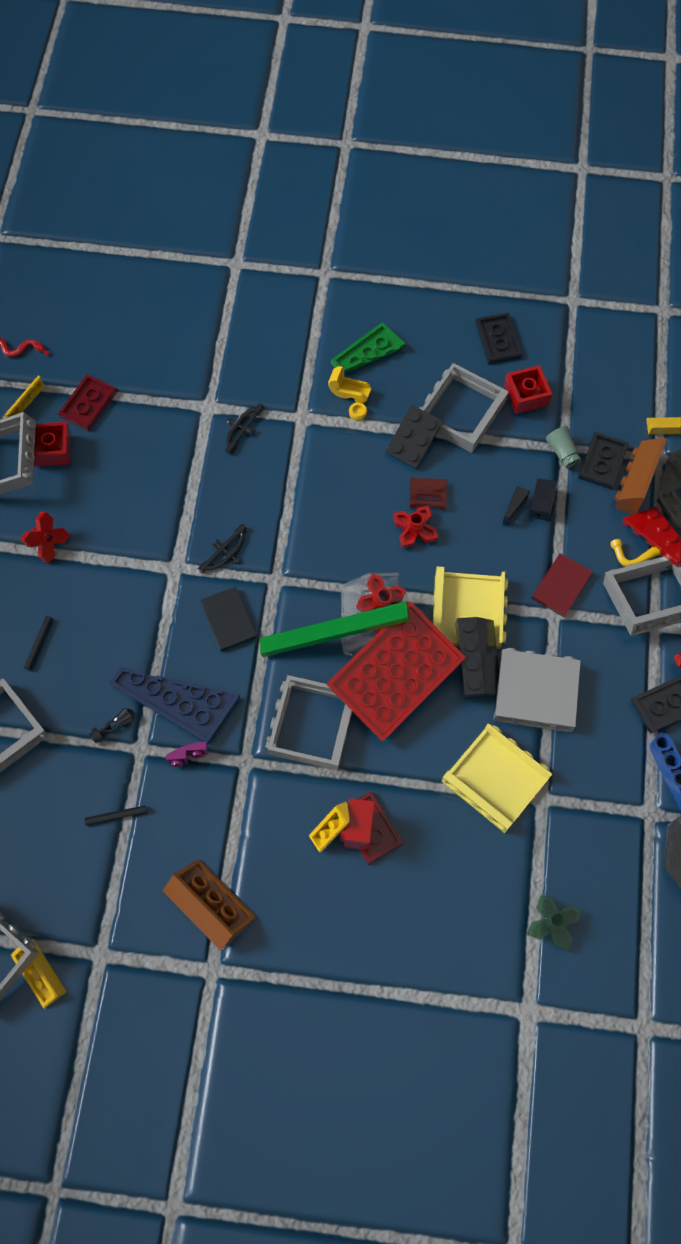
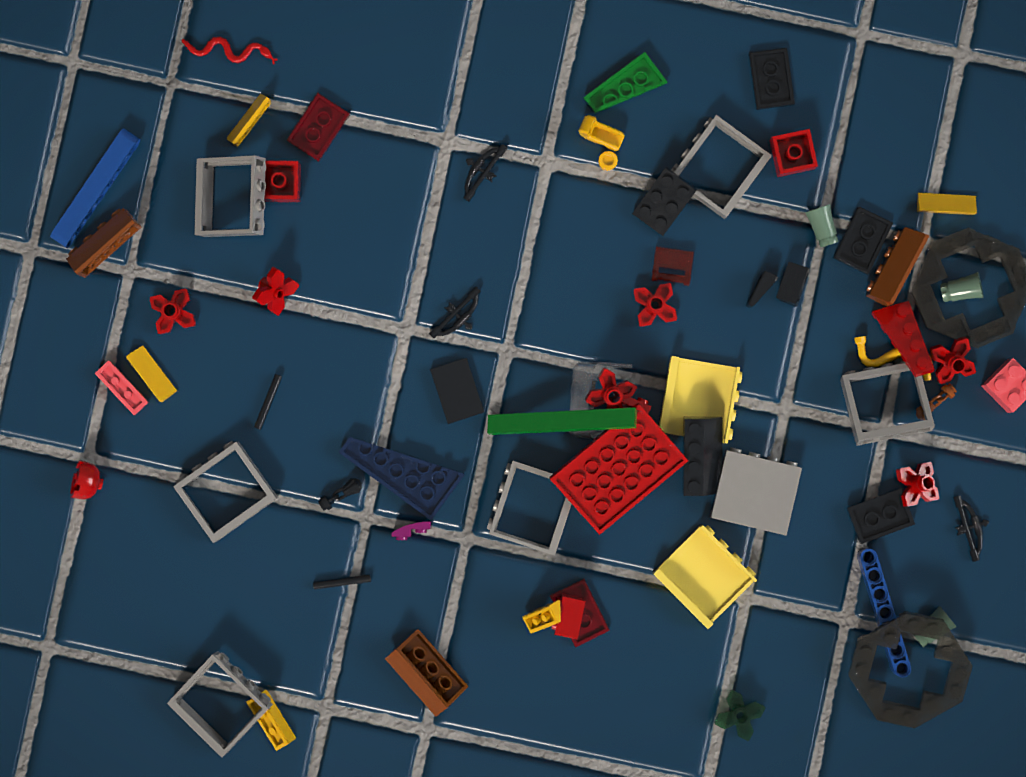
camera: 10 degrees right, 20 degrees up
dark red tile [531,553,593,617] -> none

